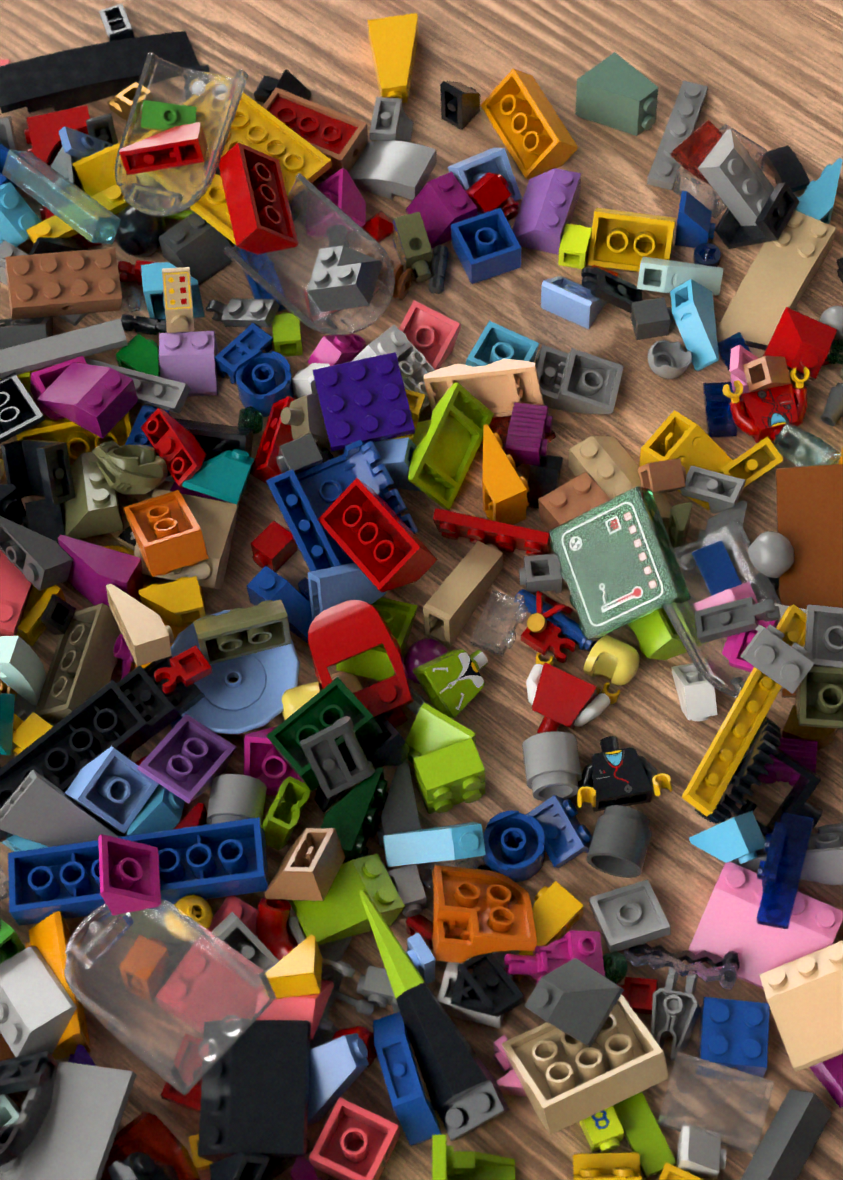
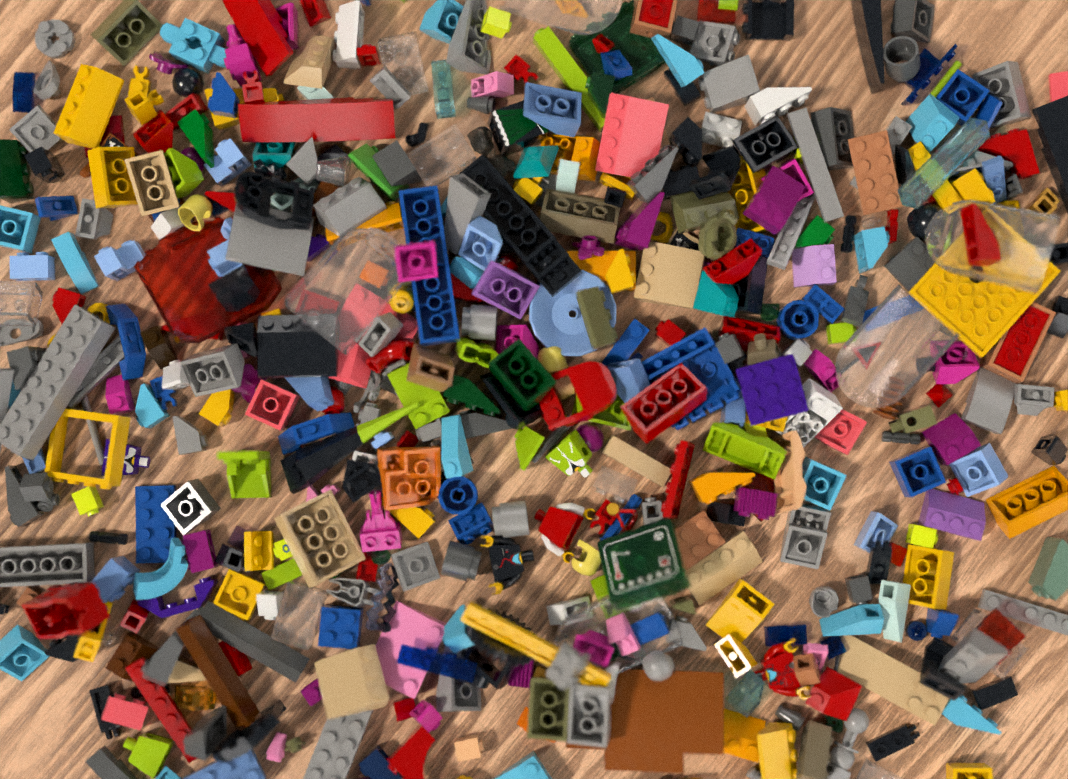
camera: 90 degrees right, 25 degrees up
tan slope [106,584,174,666] -> none
orange slope [123,490,208,577] -> none
bright green plate [141,100,197,131] -> none
red plate [154,645,212,693] -> none
tan slope [162,267,195,333] -> none
red slope [218,142,299,254] -> none
yellow slope [264,934,322,999] -> none
dark grey plate [299,716,375,799] -> none
dark grey slope [307,245,382,312] -> none
lime piece [414,738,486,814] -> none
red brick [466,172,512,214] -> none
dark grey slope [525,958,624,1047] -> none
nougat brick [638,458,687,496] -> none
light grey slope [680,466,746,514] -> none
dark grey plate [694,597,781,643] -> none

